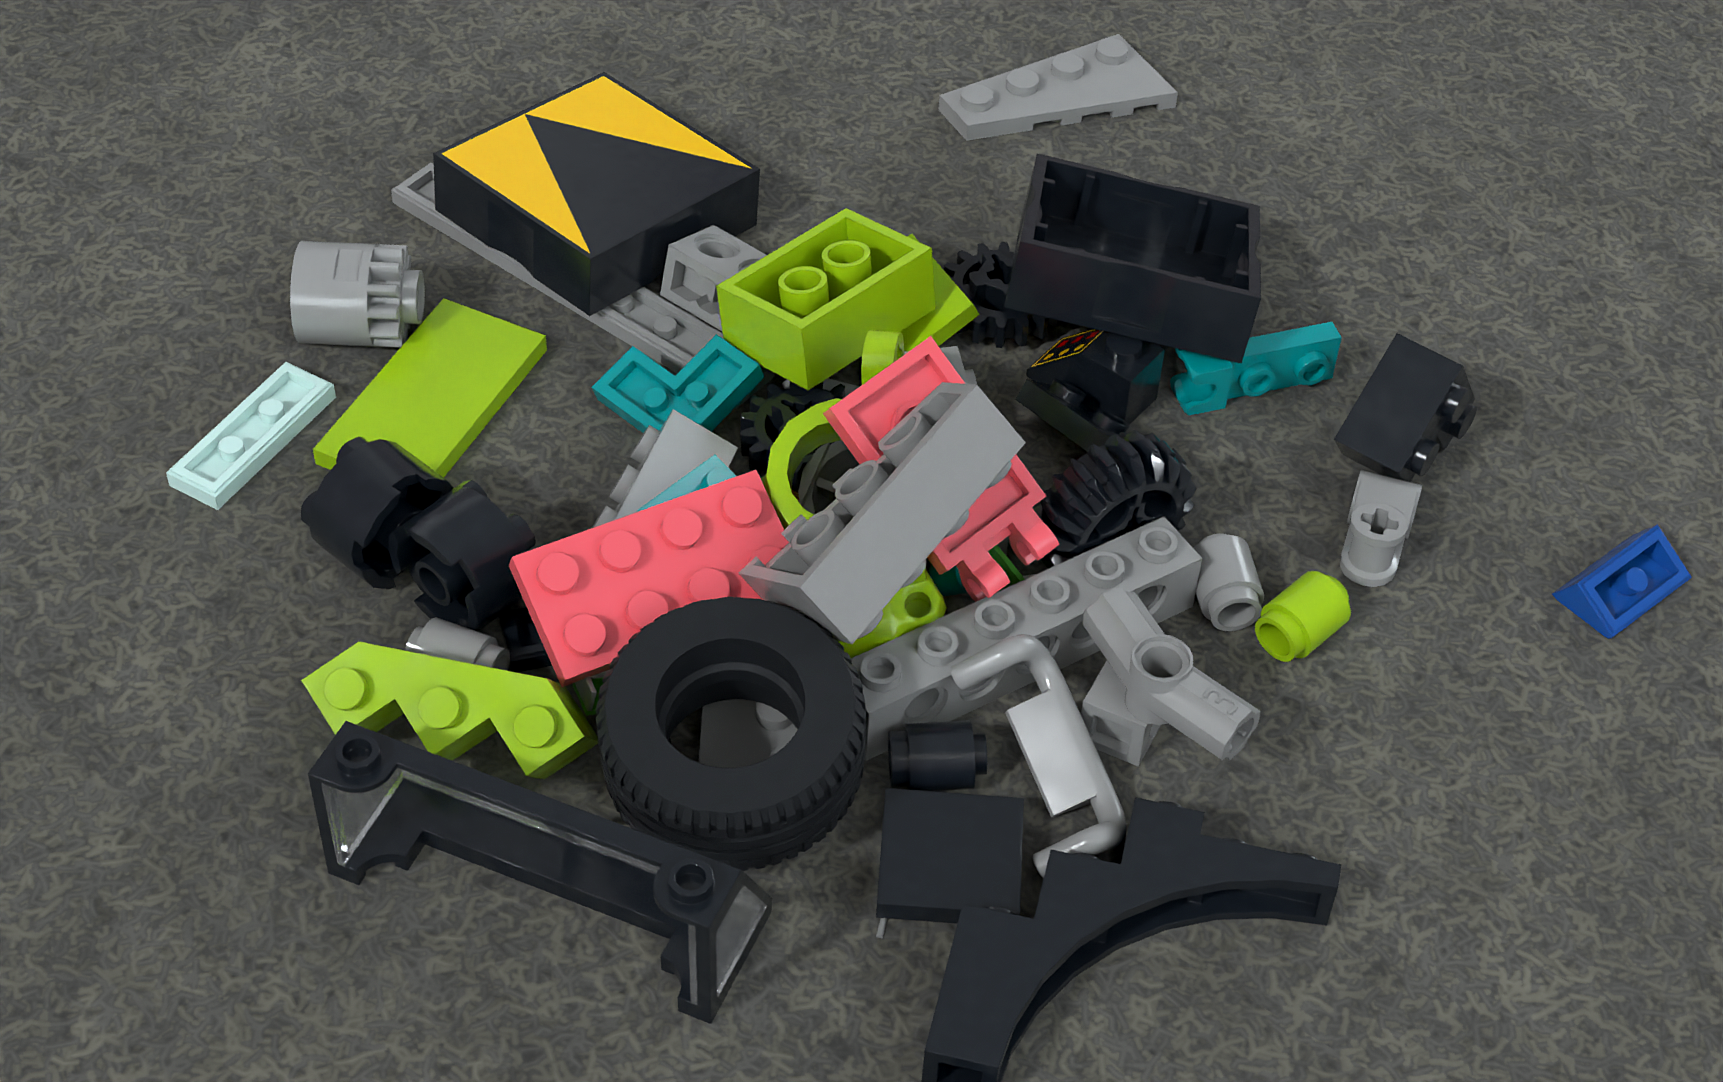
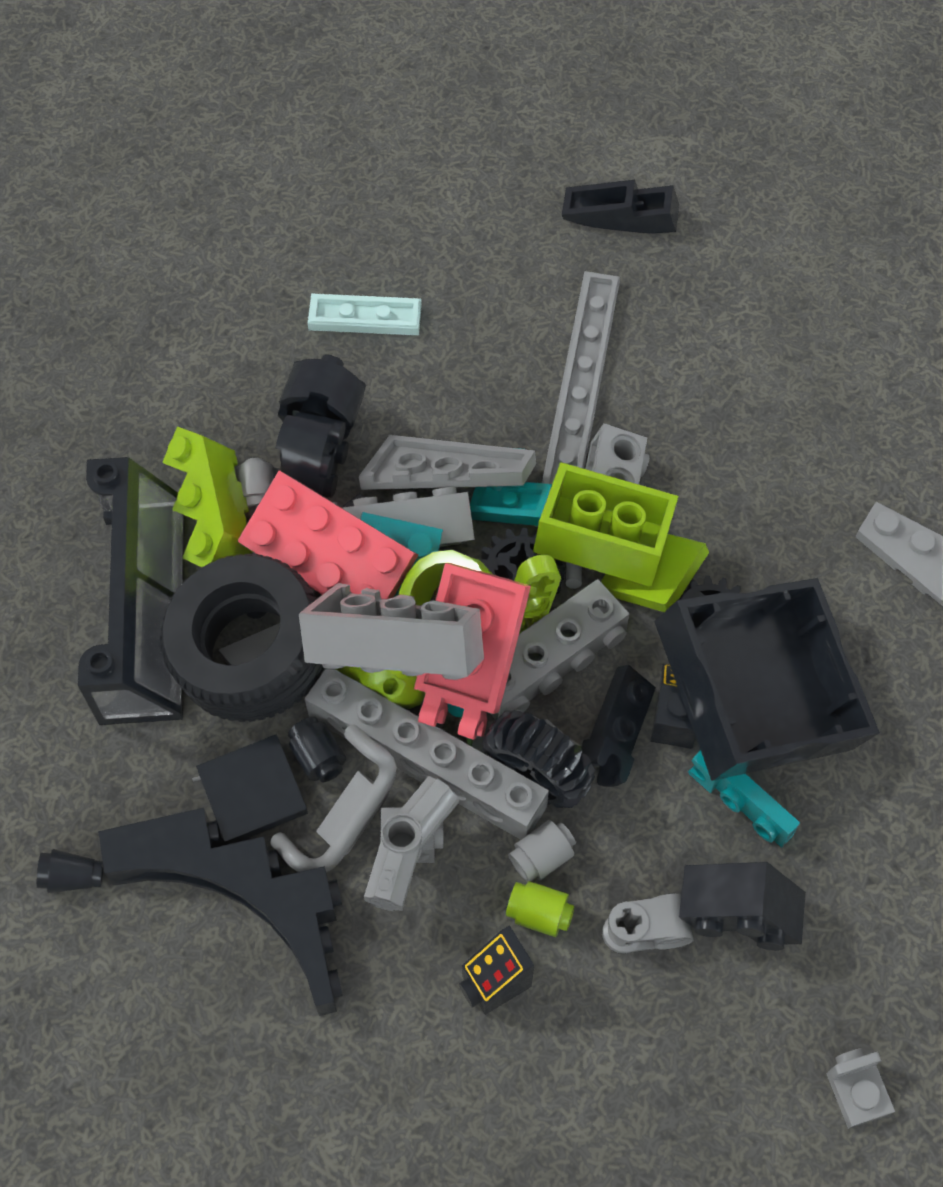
camera: 65 degrees right, 15 degrees up
light grey gear [290,241,425,347] -> none
lime tile [313,298,547,478] -> none
black tile [433,72,760,316] -> none
blue slope [1552,524,1692,639] -> none
none -> light grey wing [359,435,536,490]
none -> black slope [459,925,534,1015]
none -> black slope [562,179,679,234]
none -> light grey bracket [826,1048,895,1129]

